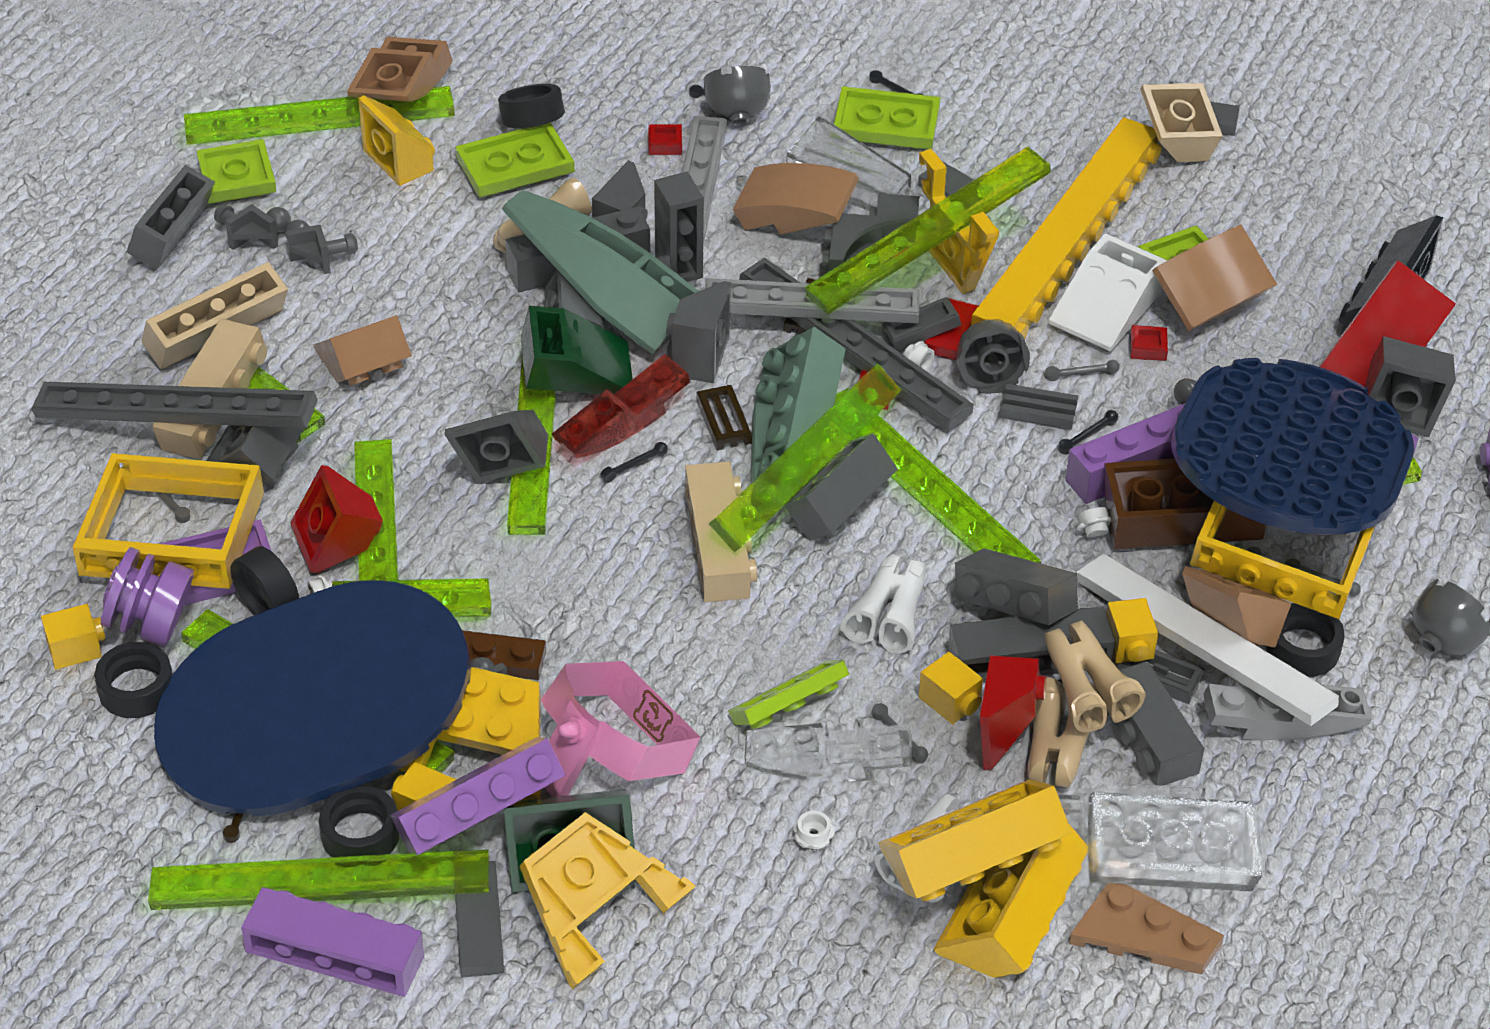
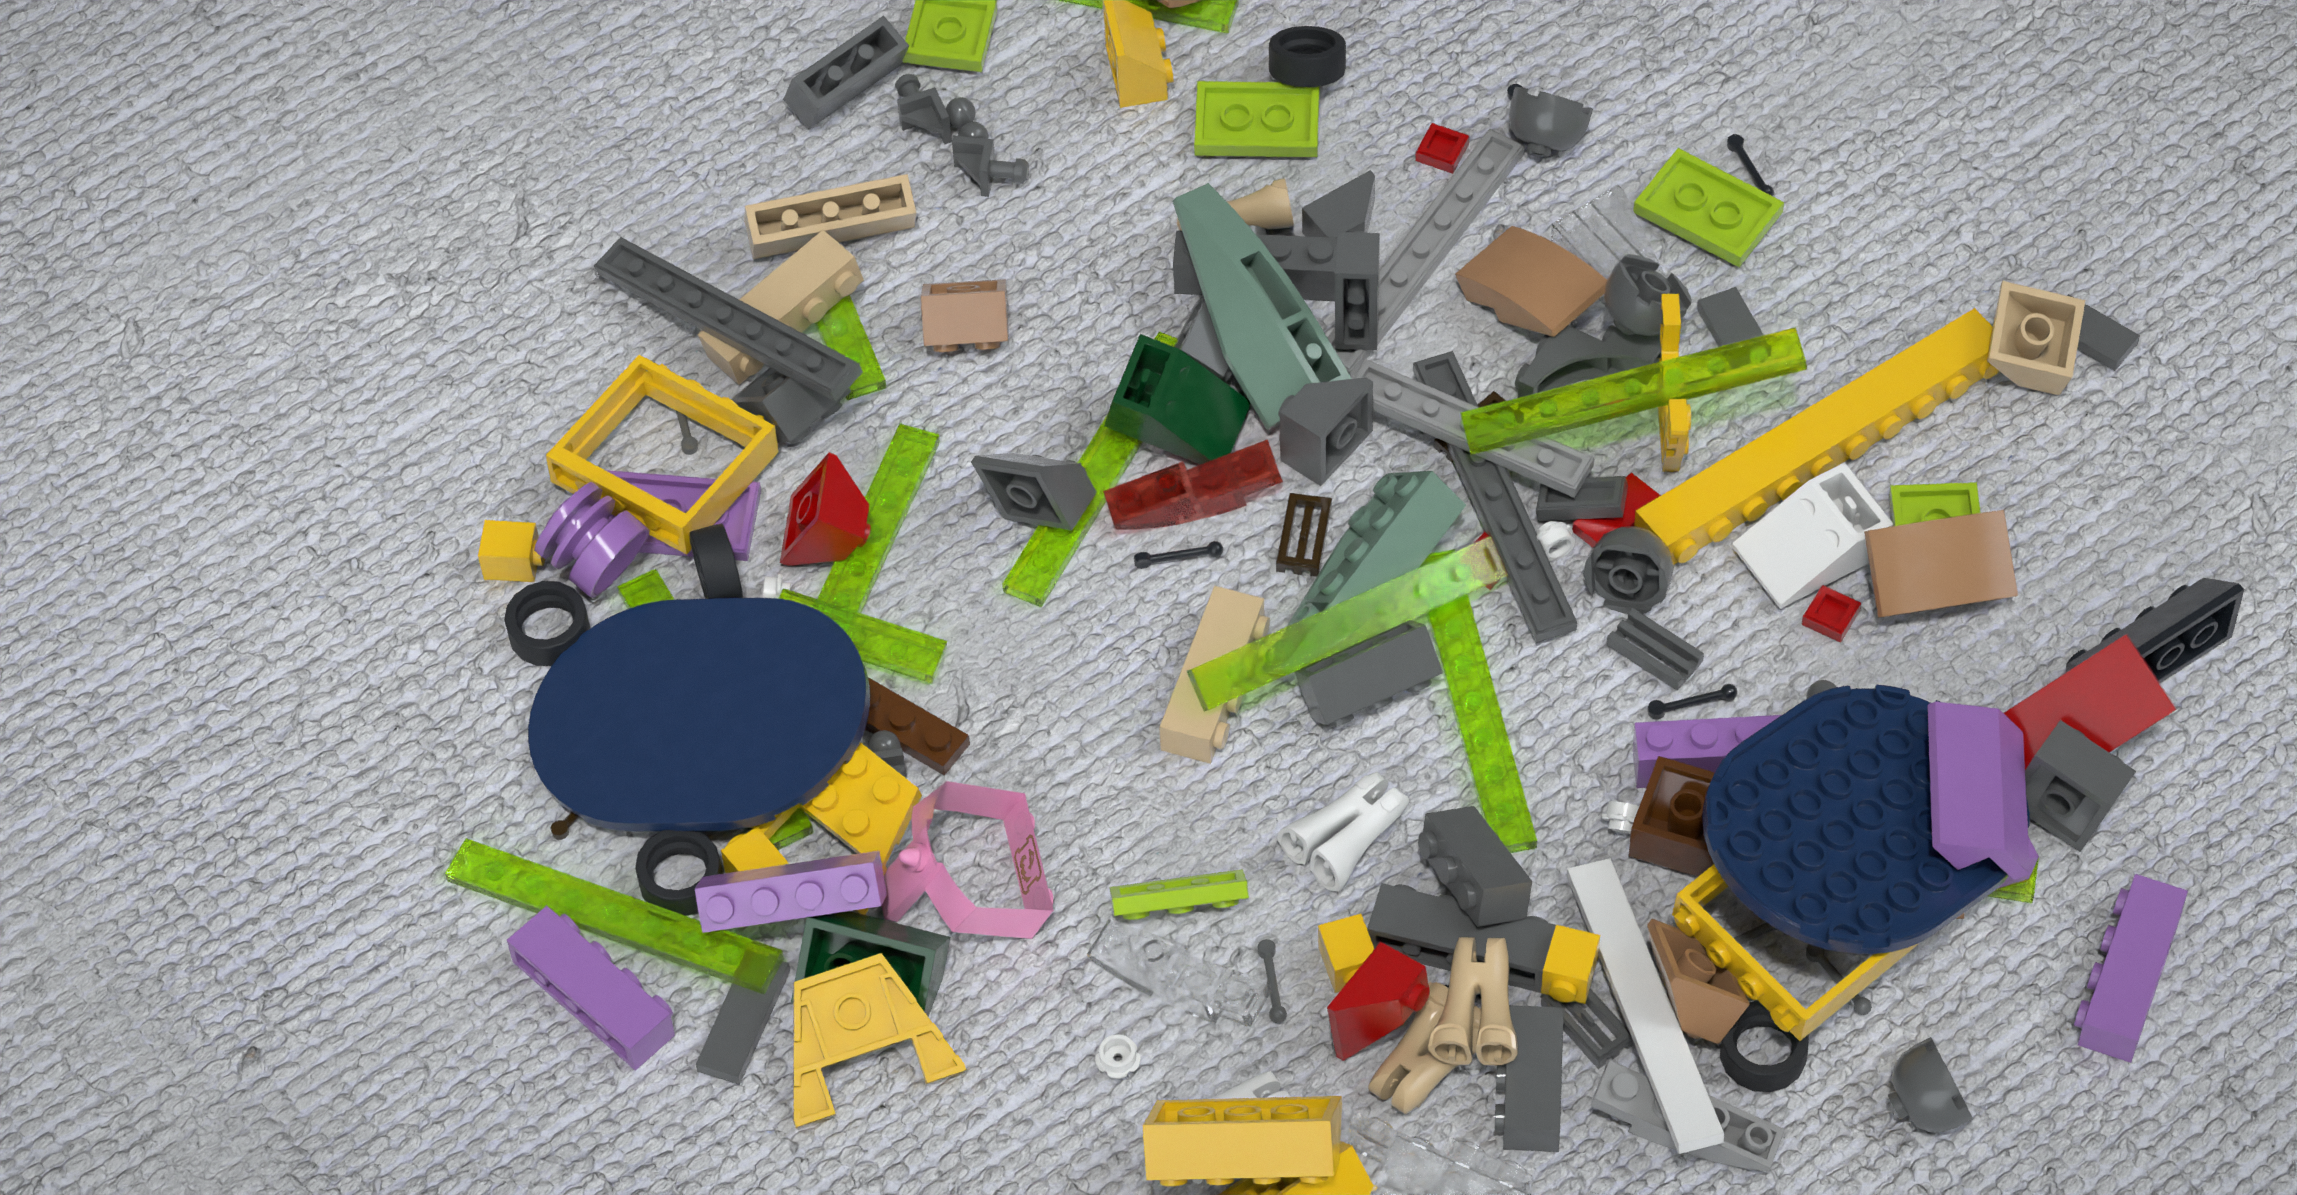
camera: 30 degrees right, 10 degrees up
dark grey hinge [1045,360,1120,381] -> none
none -> dark grey cylinder [1604,254,1692,336]
none -> medium lavender slope [1928,701,2030,881]

